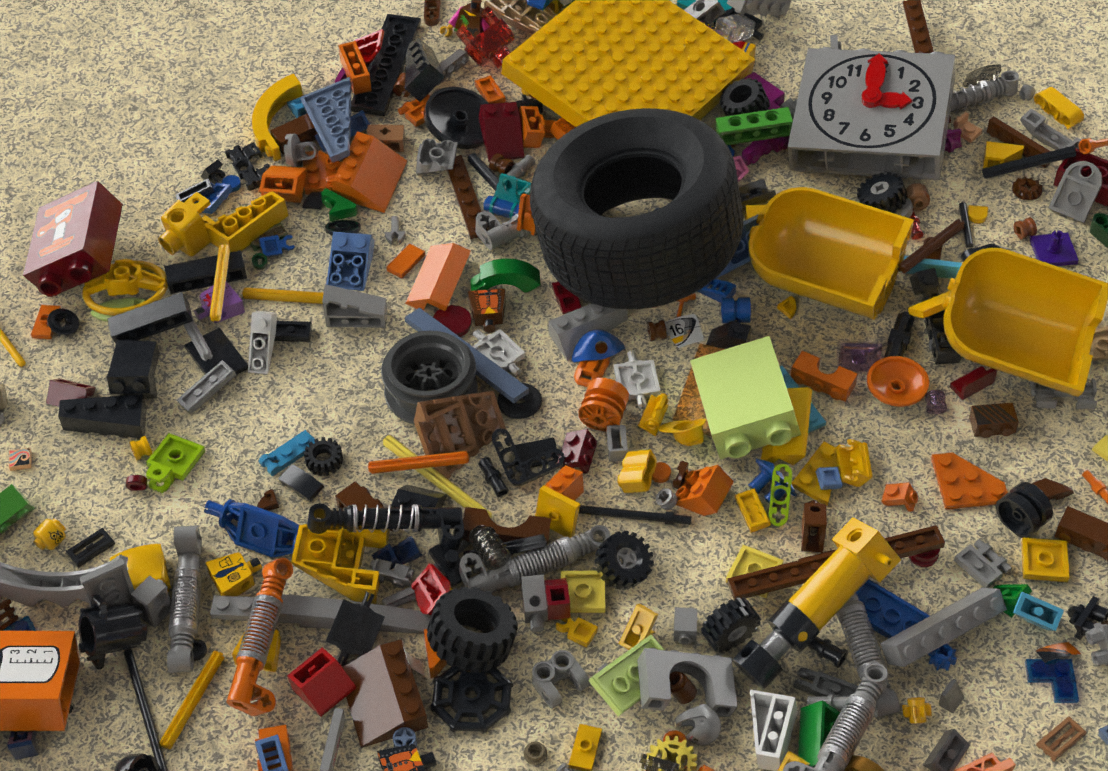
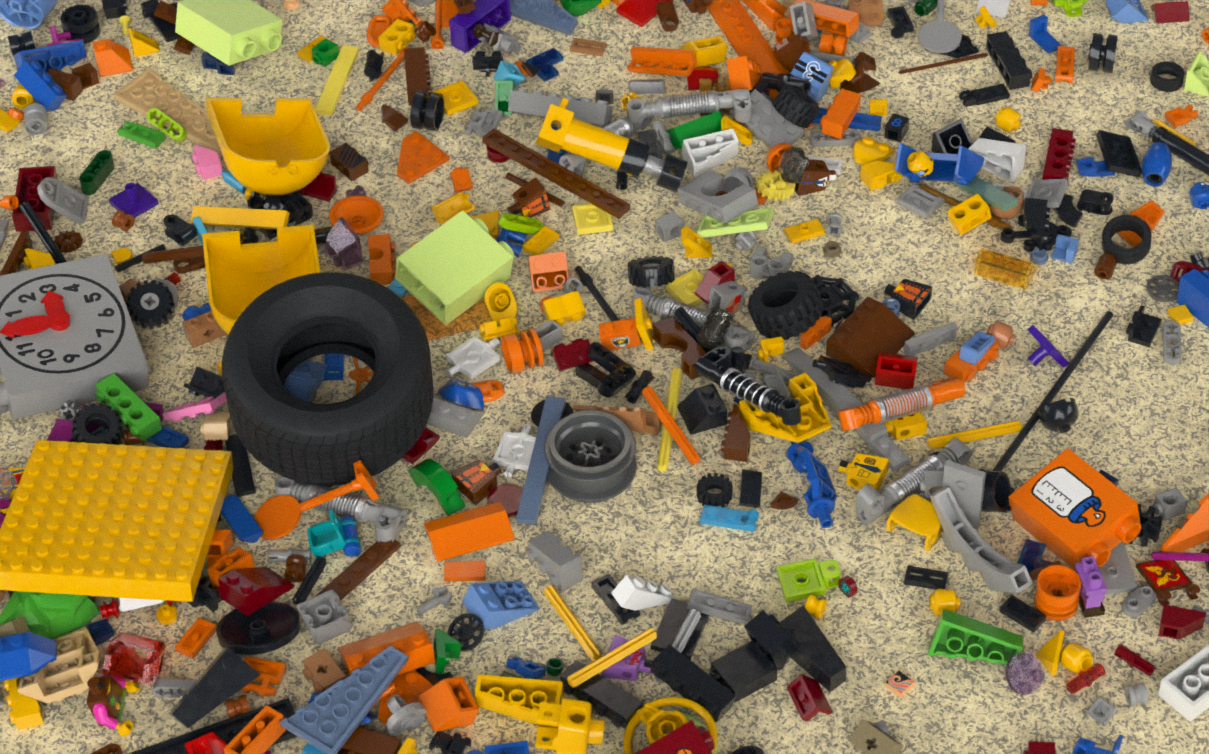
camera: 125 degrees left, 5 degrees down
red slope [411,563,450,615] -> none
reddish brown tile [672,461,689,489] -> none
black wheel [701,597,761,653] -> none
medium blue tile [815,467,843,490] -> none

